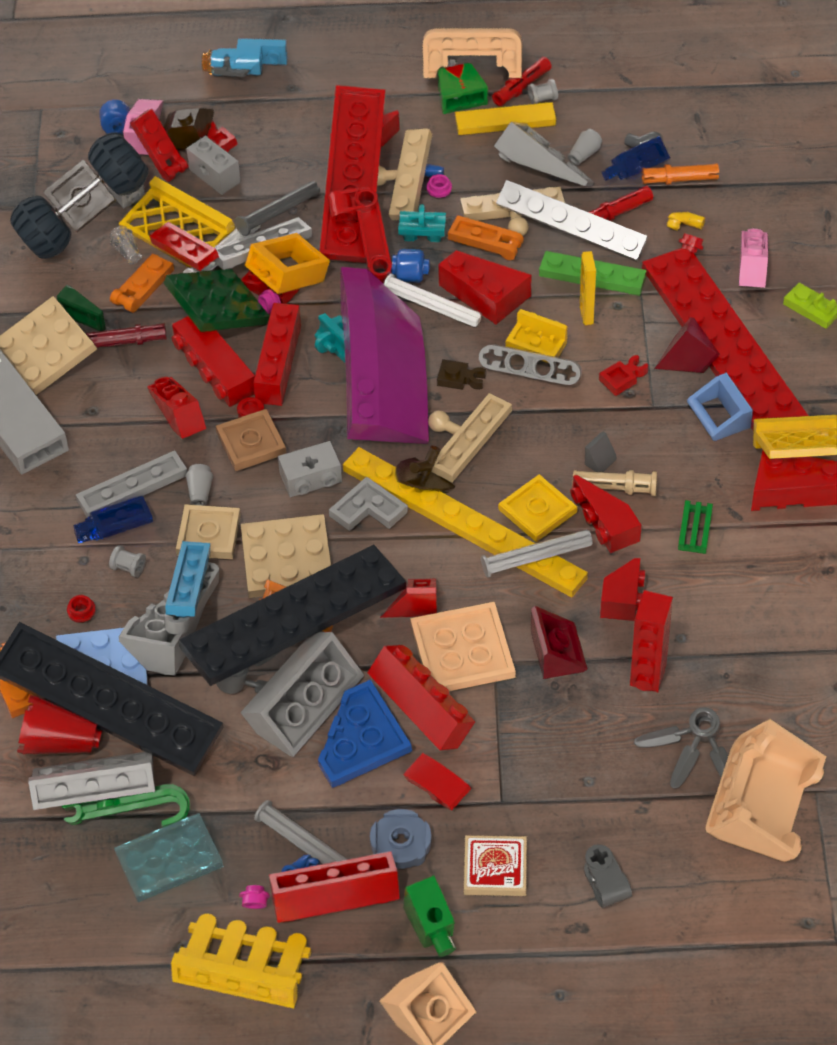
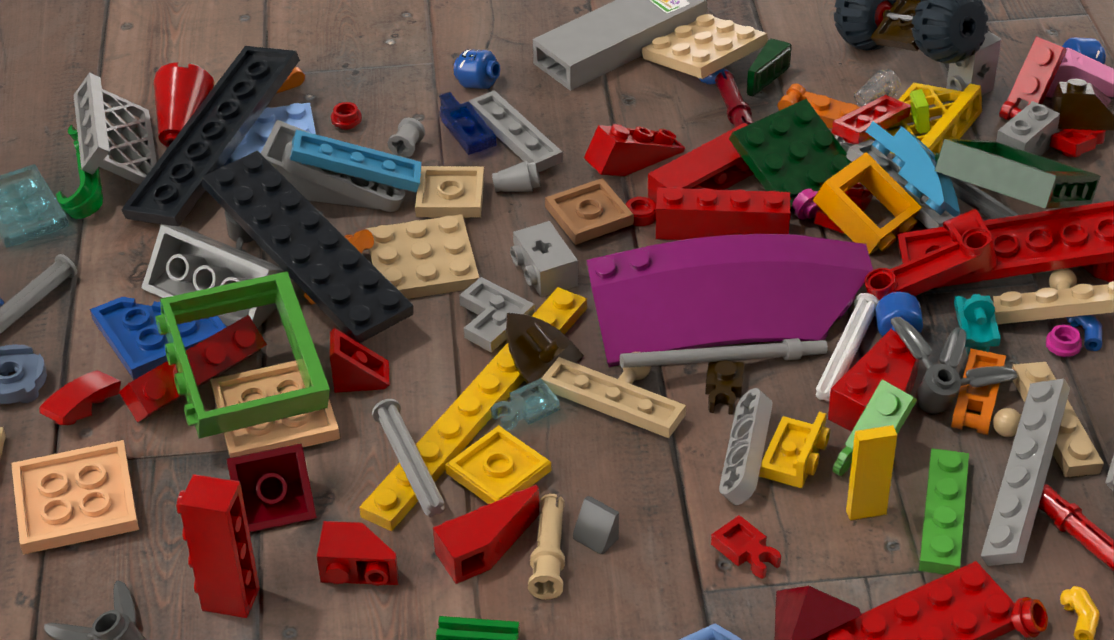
camera: 85 degrees right, 10 degrees down
none -> light nougat plate [11,440,139,555]
none -> bright green window [155,271,330,439]
none -> blue head [453,49,500,89]
none -> clear light blue plate [491,378,560,431]
none -> light grey bar [620,338,828,368]
none -> bright green hinge [832,379,917,476]
none -> dark azure slope [865,121,960,217]
none -> dark grey plant [891,317,1018,414]
none -> lime tile [910,89,930,134]
none -> window [934,139,1101,209]

